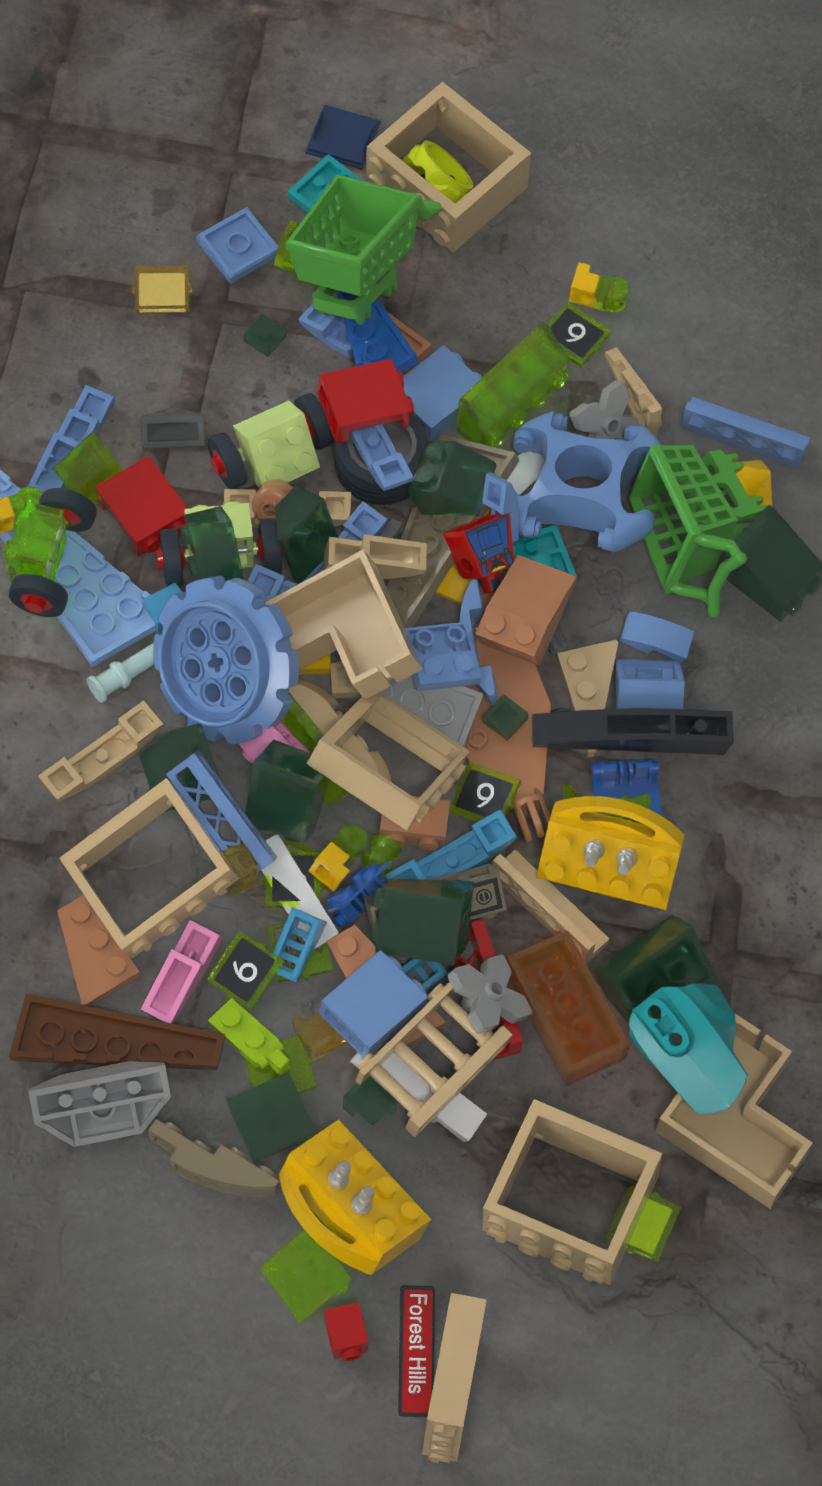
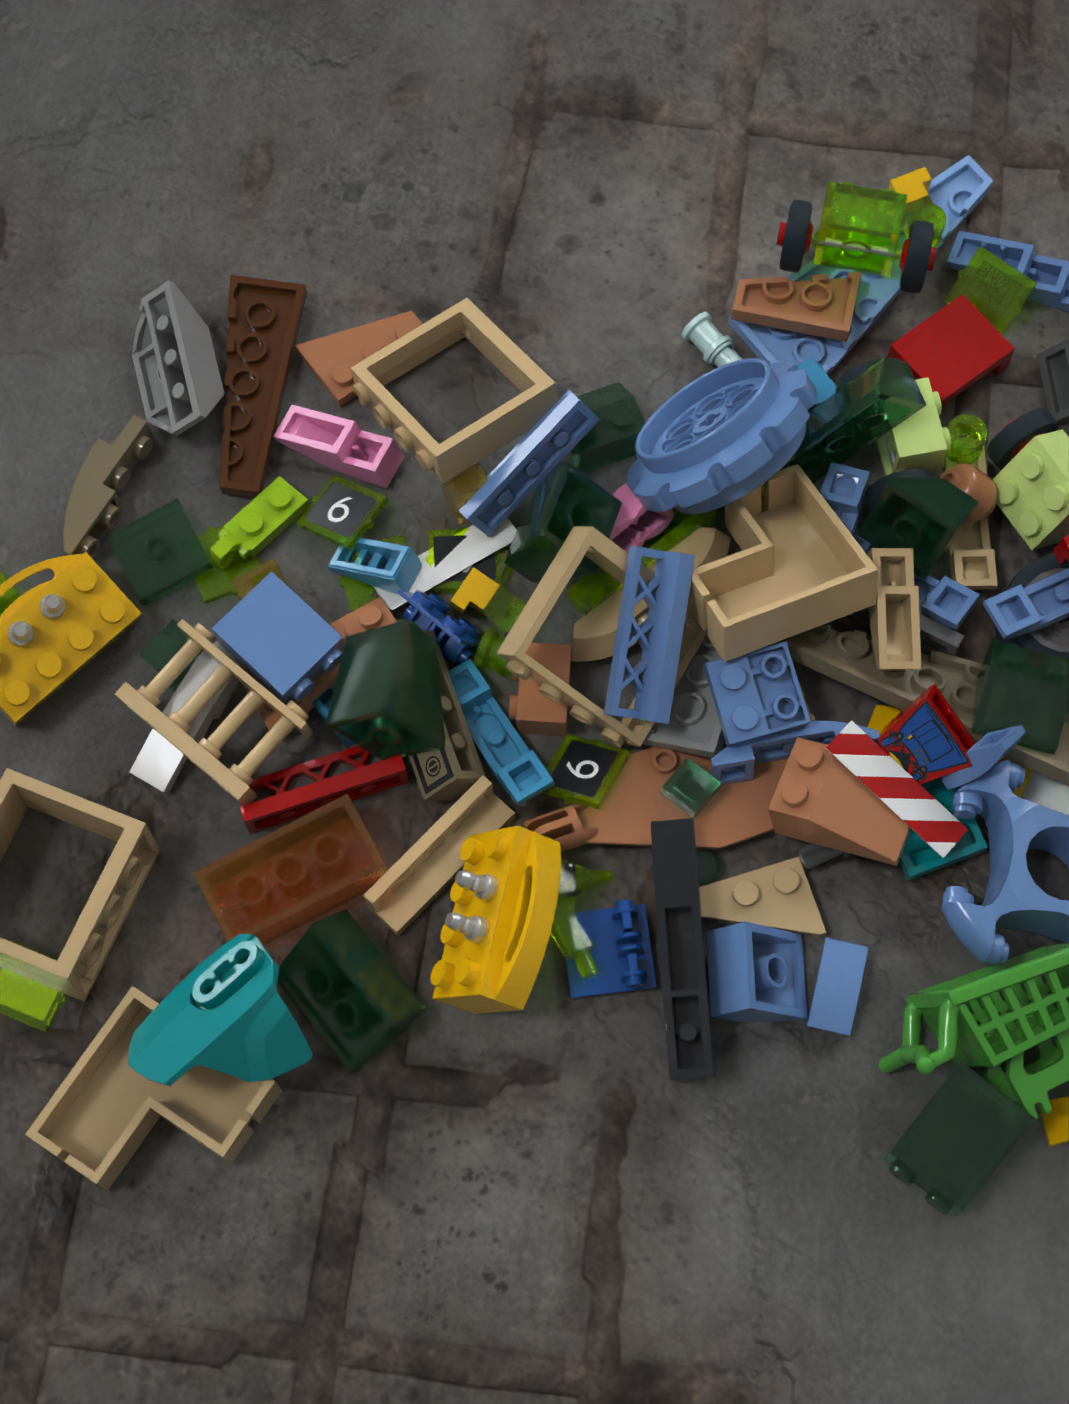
camera: 95 degrees right, 5 degrees up
tan slope [38,700,164,802] -> none
light grey plant [448,954,532,1034] -> none
none -> medium blue fence [604,546,695,724]
none -> nougat wing [731,272,861,342]
none -> sticker [826,720,968,858]
none -> clear neon green wheel [946,414,988,464]

